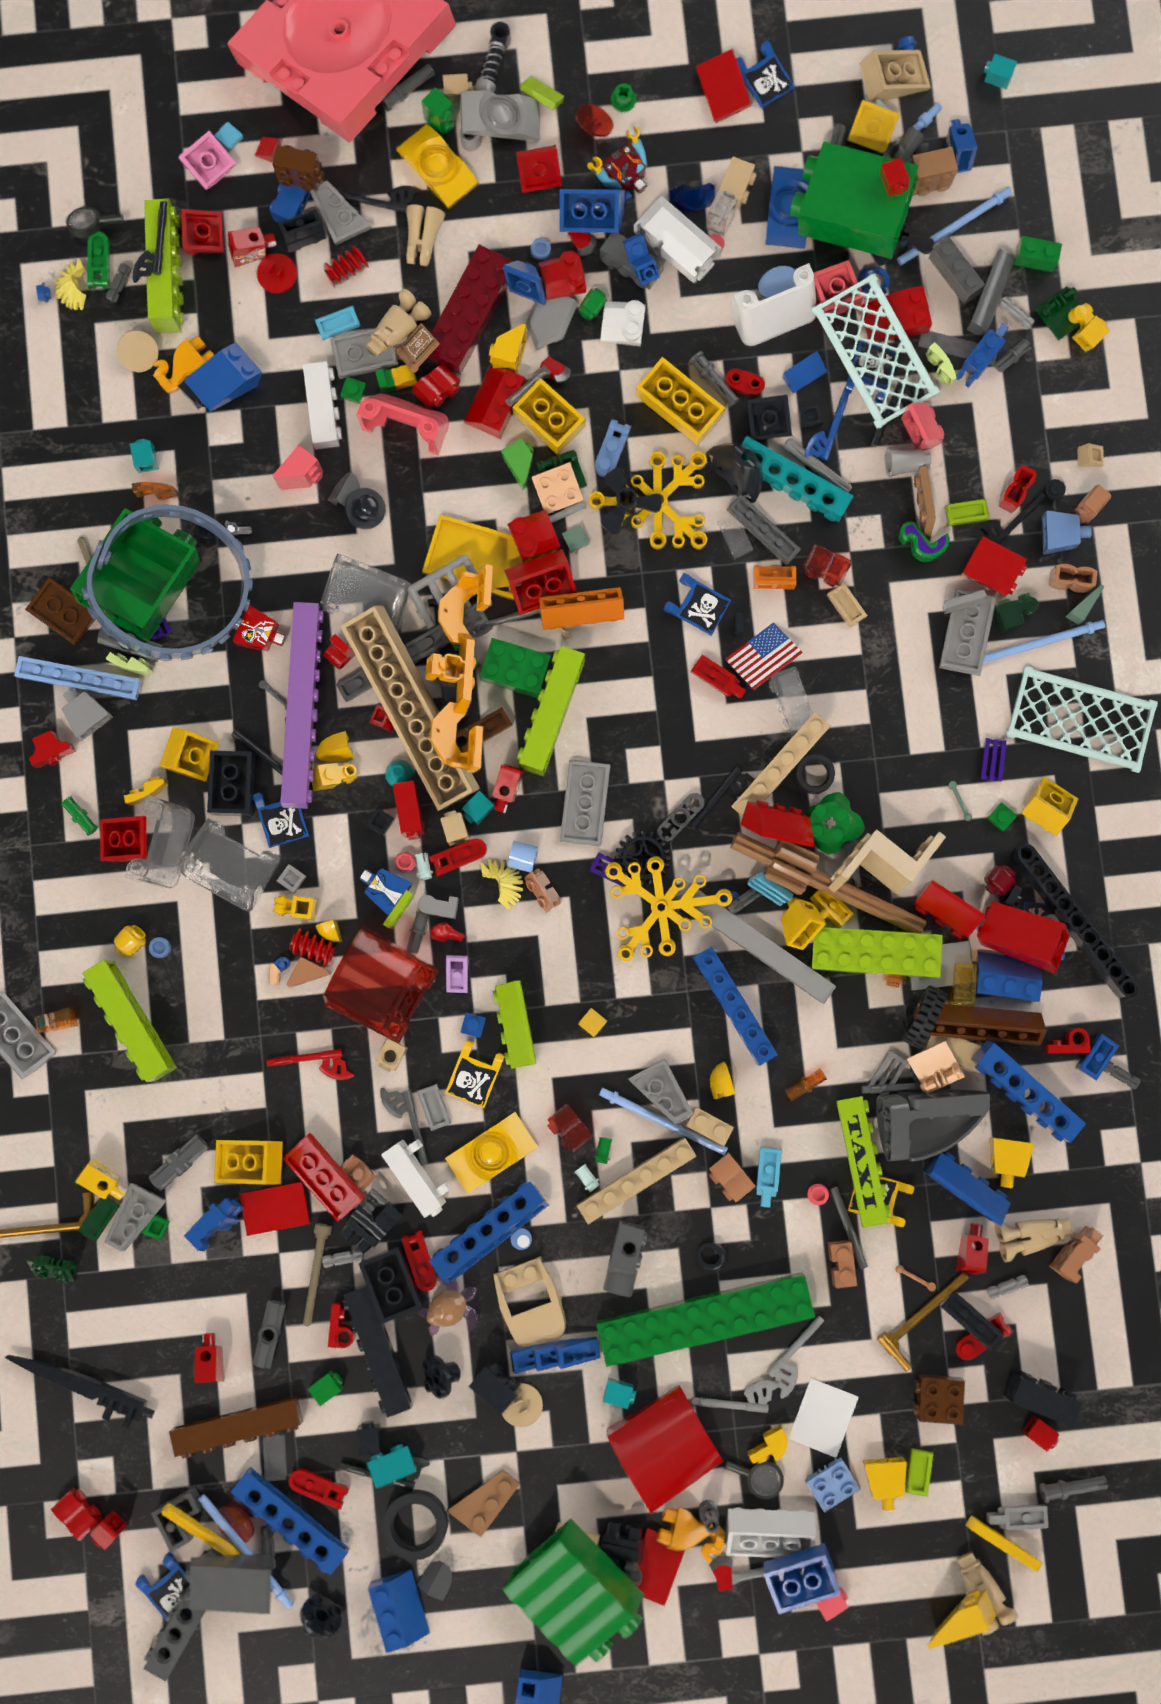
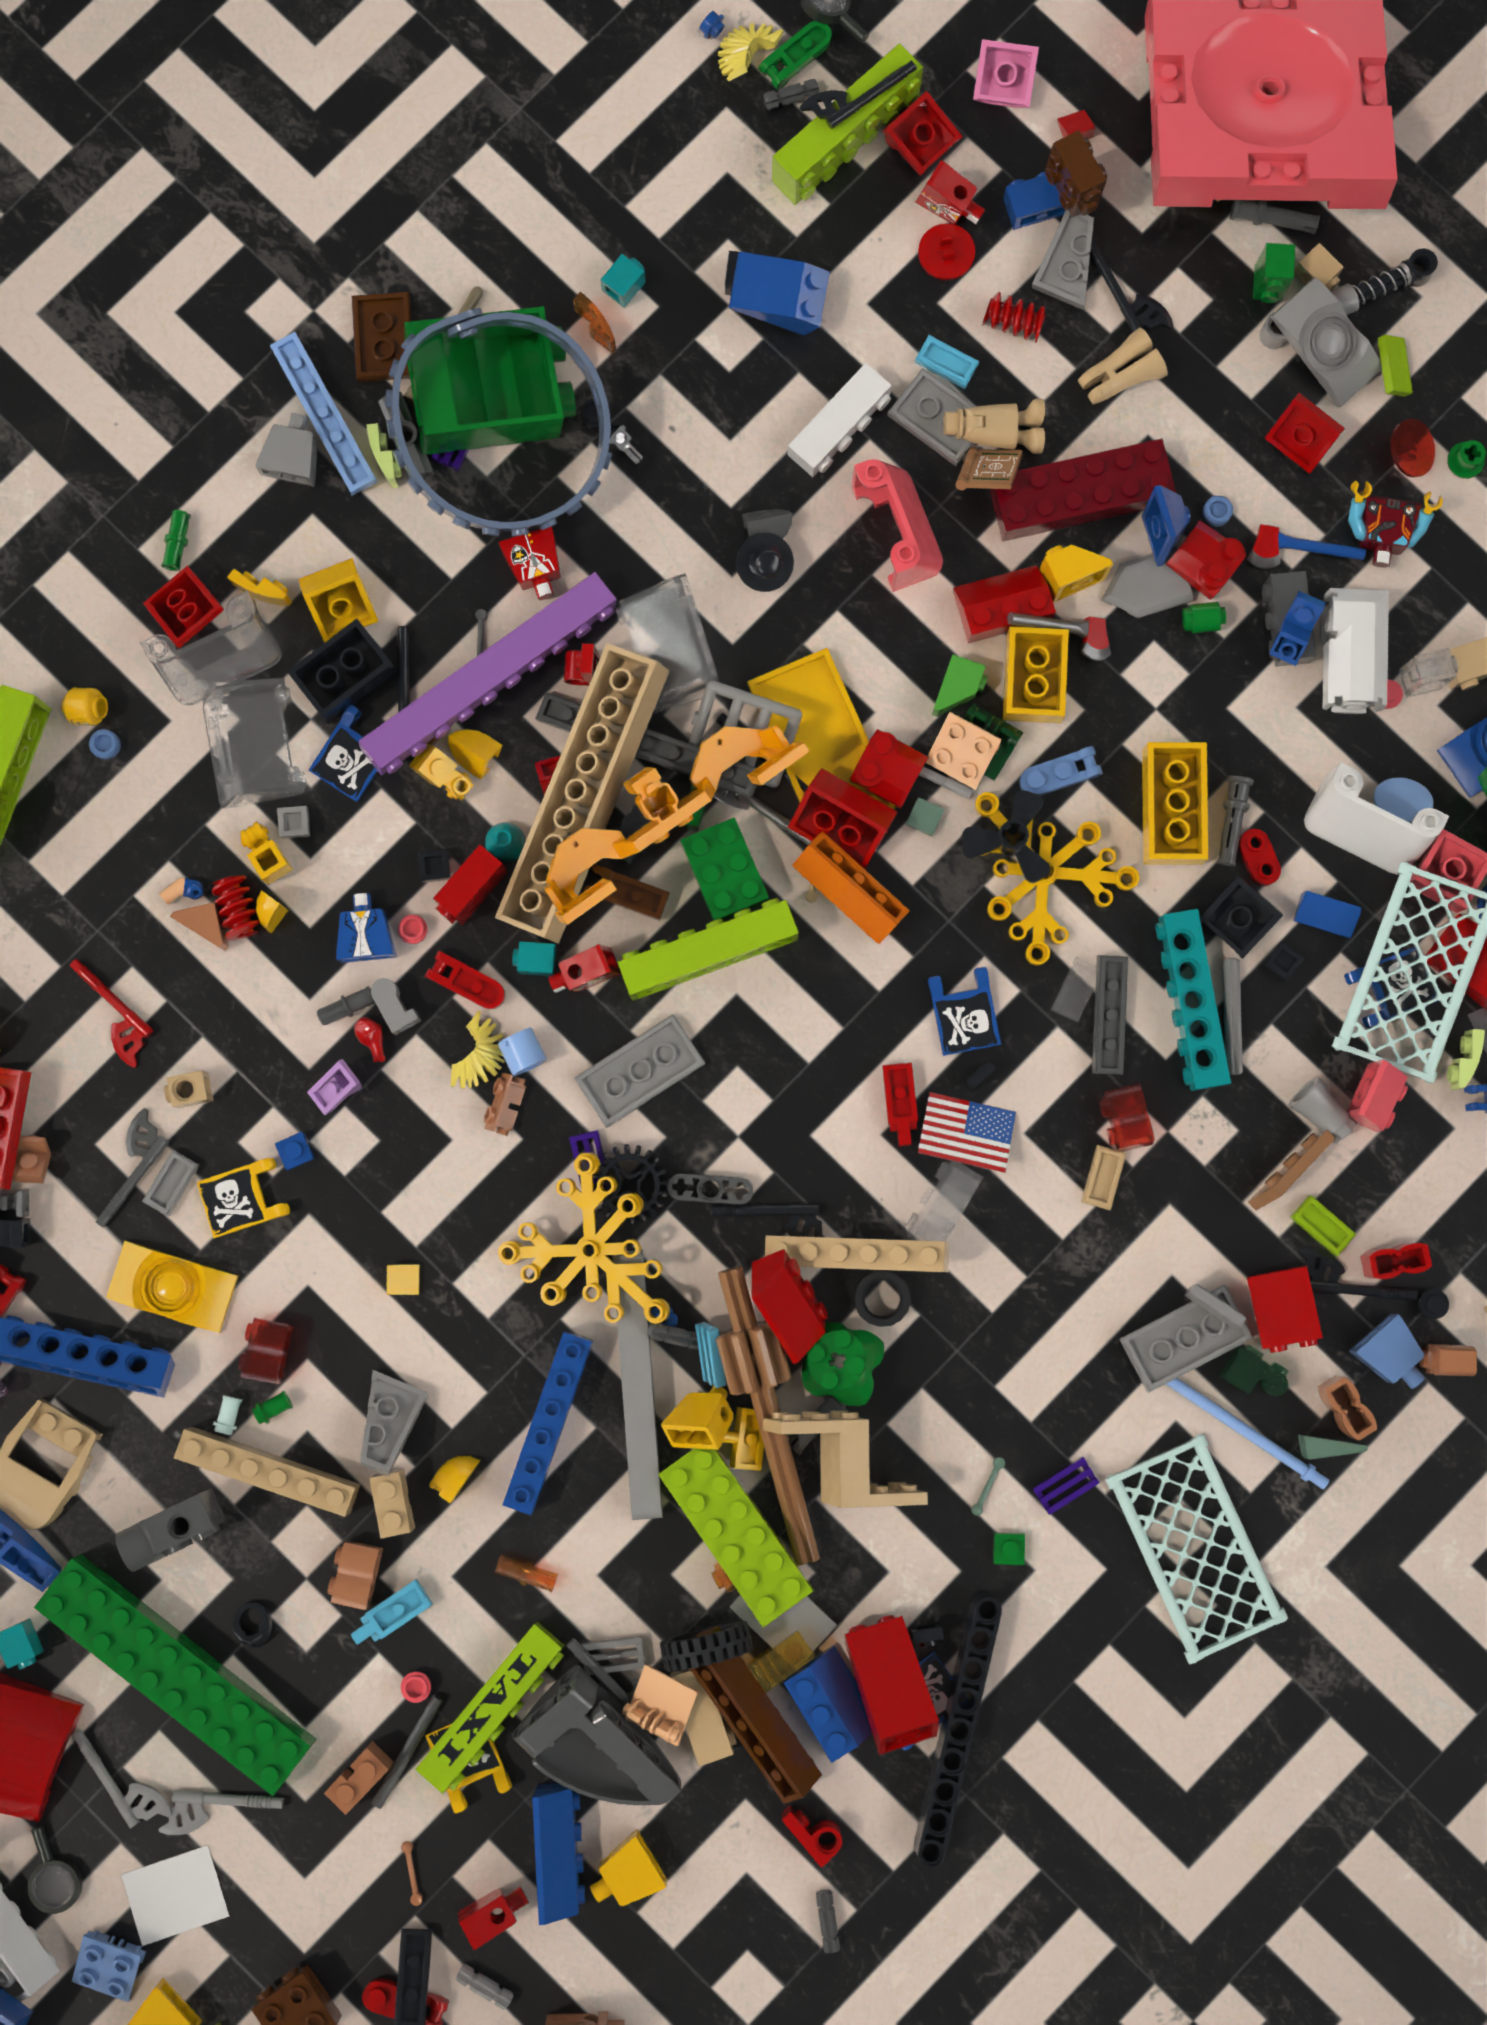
camera: 50 degrees right, 0 degrees up
red brick [29,731,76,768] -> none
tan piece [117,330,158,372] -> none
light orange hips [153,336,214,394] -> none
medium azure tile [214,122,243,152] -> none
coral slope [272,445,323,490] -> none
black brick [278,209,326,252] -> none
clear red windscreen [322,925,440,1044] -> none
green plate [340,377,367,404] -> none
leg [375,365,417,394] -> none
white brick [381,1139,452,1218] -> none
lime tile [383,890,414,929] -> none
yellow slope [396,124,479,209] -> none
red brick [413,363,461,409] -> none
light aqua pin [415,853,433,880] -> none
tan brick [440,811,470,847] -> none
lime slope [493,980,537,1069] -> none
medium blue tile [511,1228,532,1250] -> none
blue slope [559,189,625,233] -> none
light blue bar [599,1088,728,1155] -> none
white slope [600,300,646,346] -> none
clear blue slope [669,183,715,211] -> none
black piece [706,443,763,503] -> none
yellow brick [747,1424,787,1464] -> none
orange hinge [753,565,796,590] -> none
blue piece [804,390,850,461] -> none
black piece [870,379,927,447] -> none
pearl gold bar [876,1272,969,1372] -> none
green animal [898,522,950,562] -> none
red slope [912,880,986,939] -> none
blue brick [971,1040,1086,1143] -> none
dark red head [984,865,1016,896] -> none
tan piece [995,1218,1073,1263] -> none
yellow slope [1021,776,1078,836] -> none
blue slope [1075,1033,1119,1081] -> none

